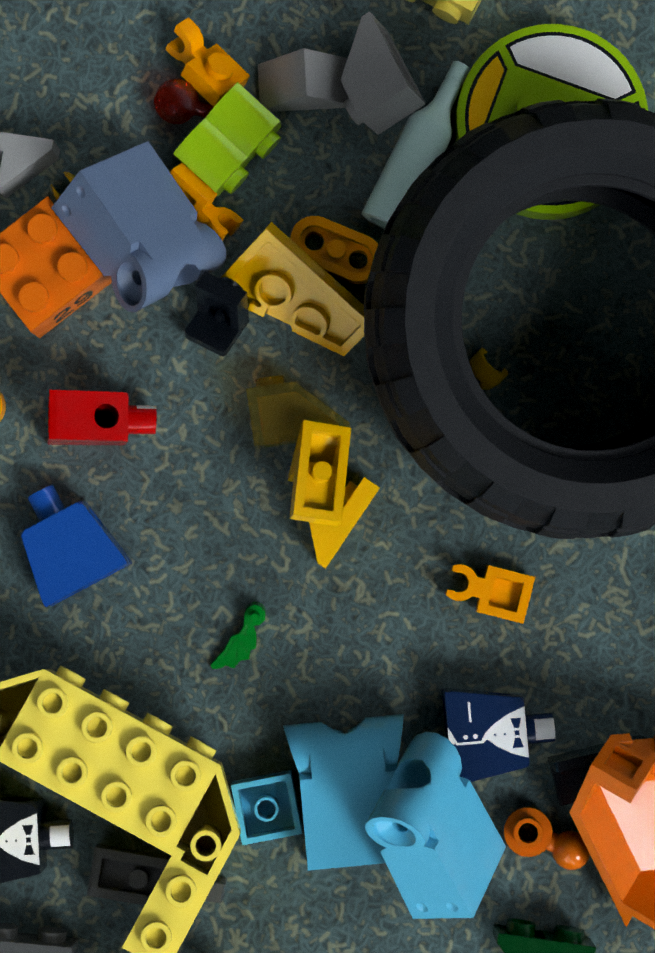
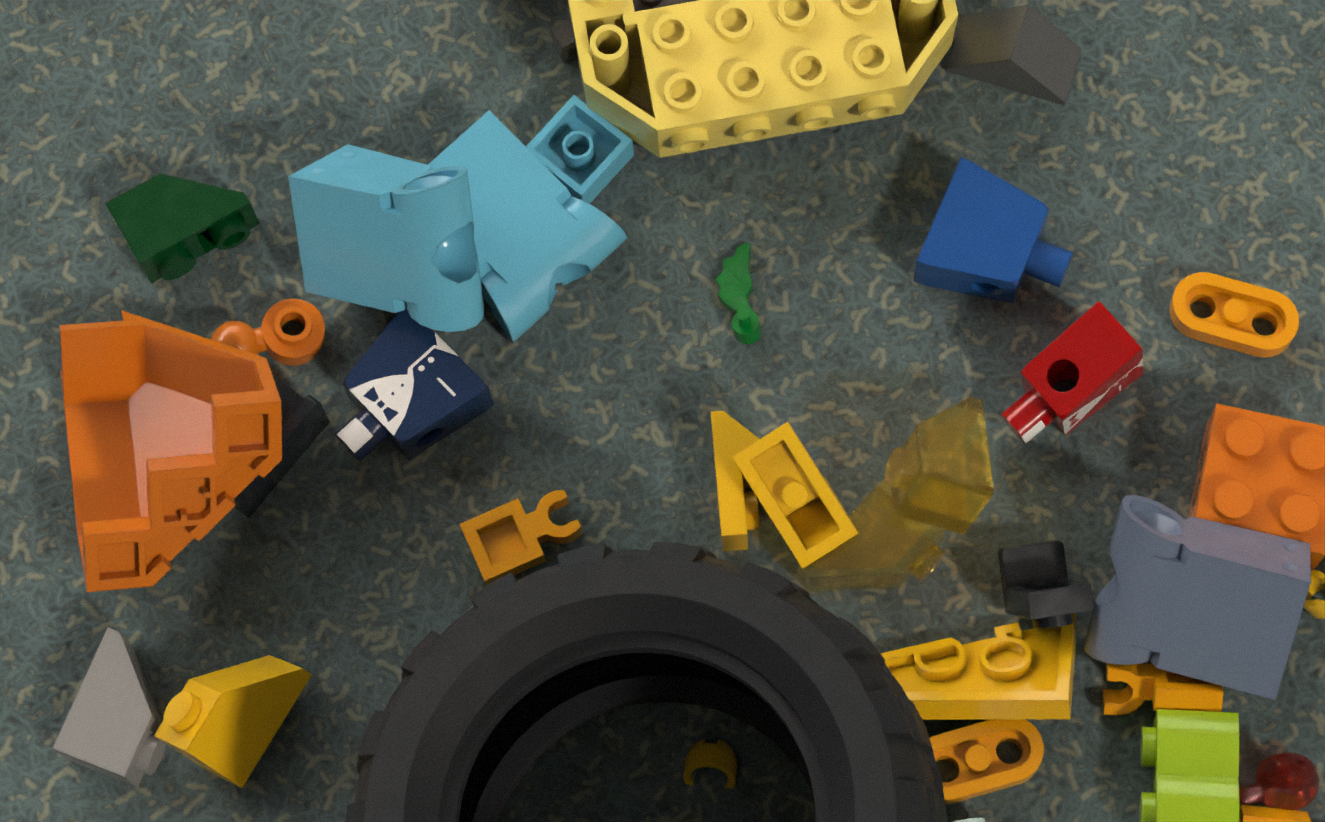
camera: 145 degrees right, 15 degrees down
none -> clear yellow slope [885,397,994,535]

